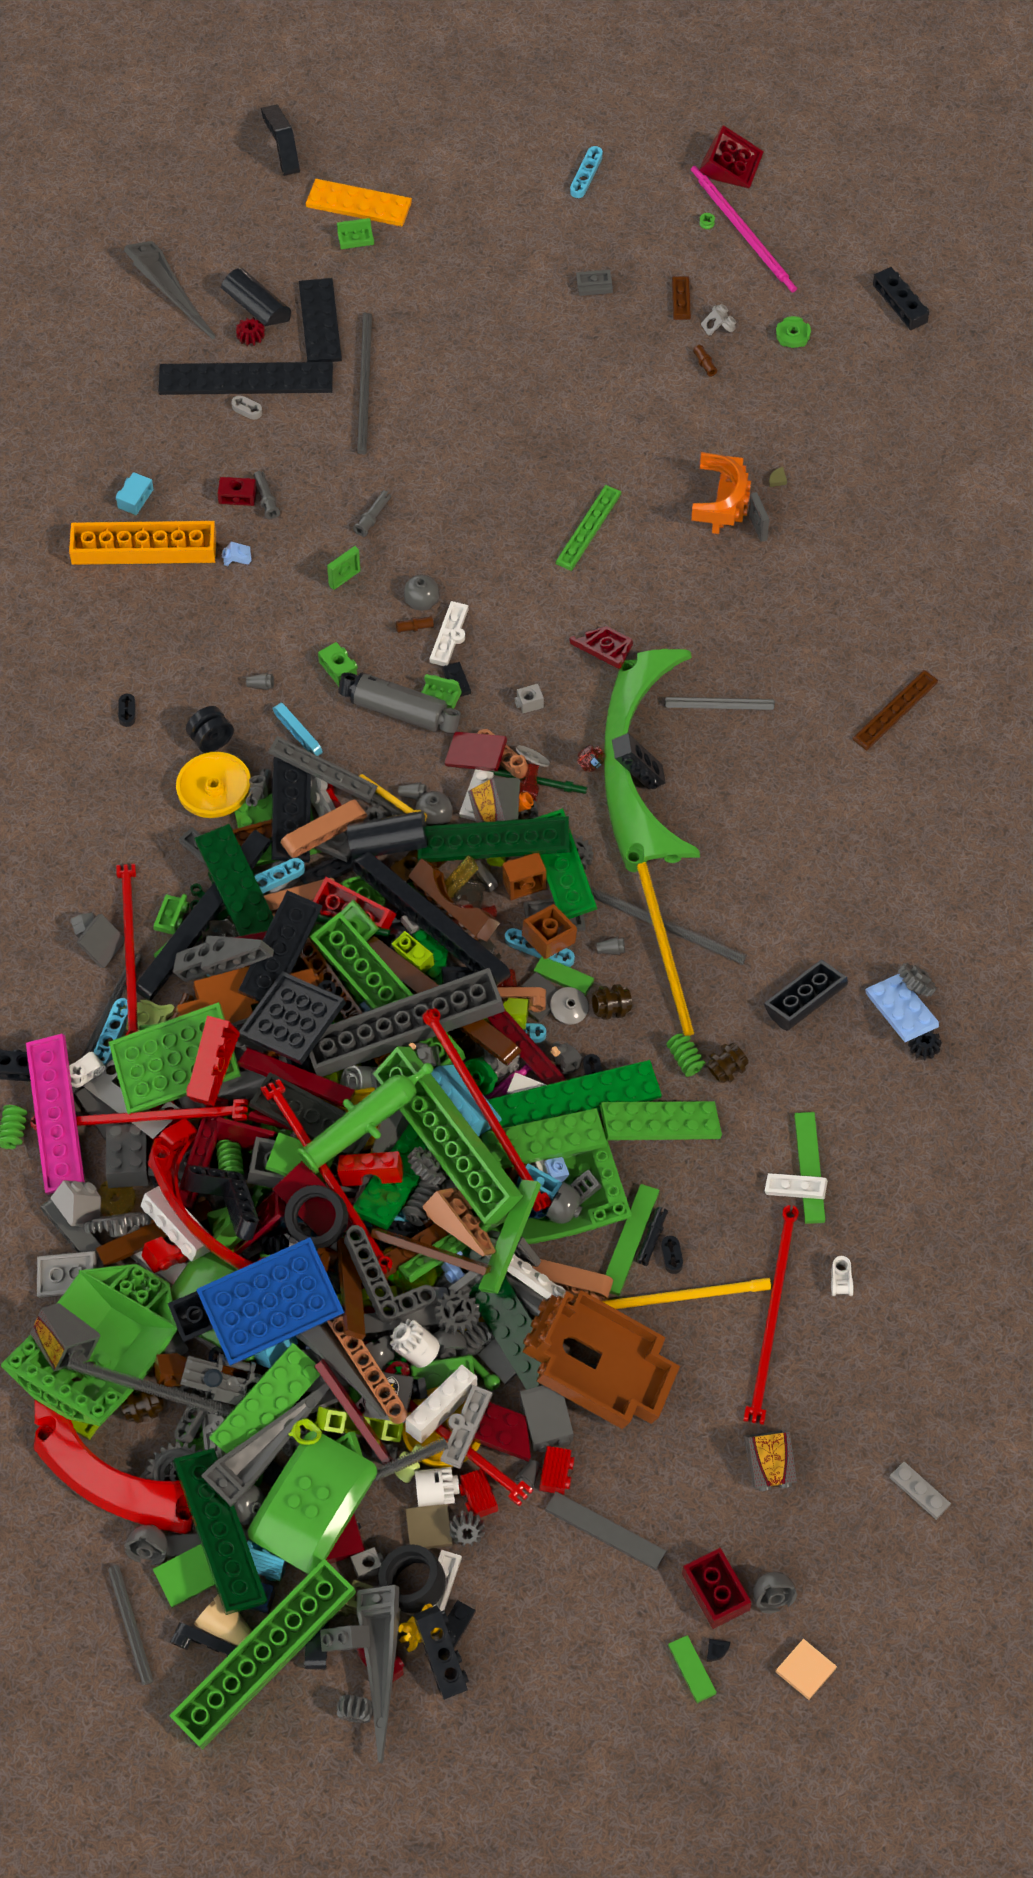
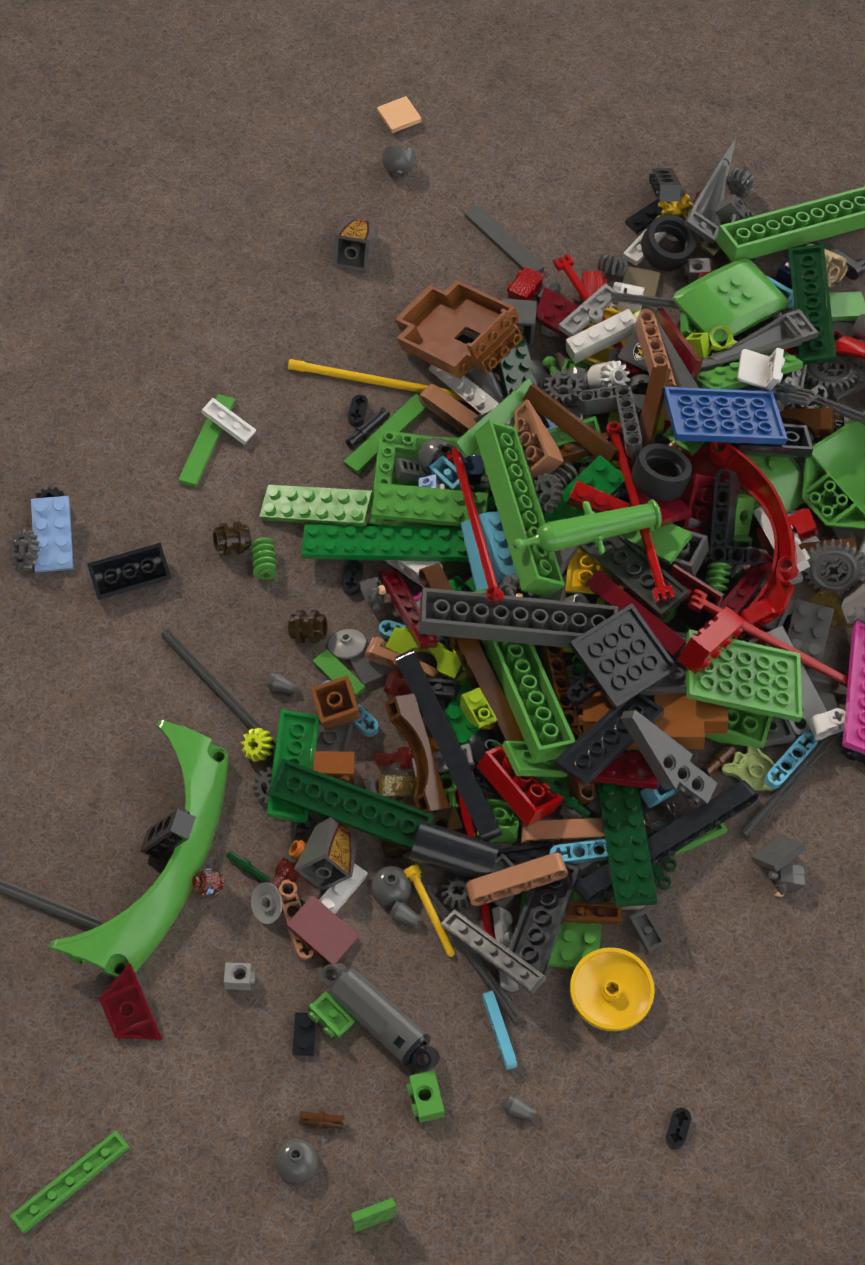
camera: 160 degrees left, 0 degrees up
red hinge [116,863,138,1036] -> none
bright green bracket [153,894,190,935] -> none
black wheel [186,706,234,753] -> none
dark grey pin [246,769,272,806] -> none
white hinge [430,601,468,666] -> none
yellow axle [637,862,694,1036] -> none
bright green tile [668,1635,716,1703] -> none
dark red brick [682,1547,752,1629] -> none
black tile [707,1639,731,1662] -> none
red hinge [743,1205,799,1425] -> none
white piece [831,1256,853,1296] -> none
light grey plate [889,1462,951,1520] -> none
none -> neon yellow gear [240,728,275,762]
none -> white bracket [737,348,785,391]

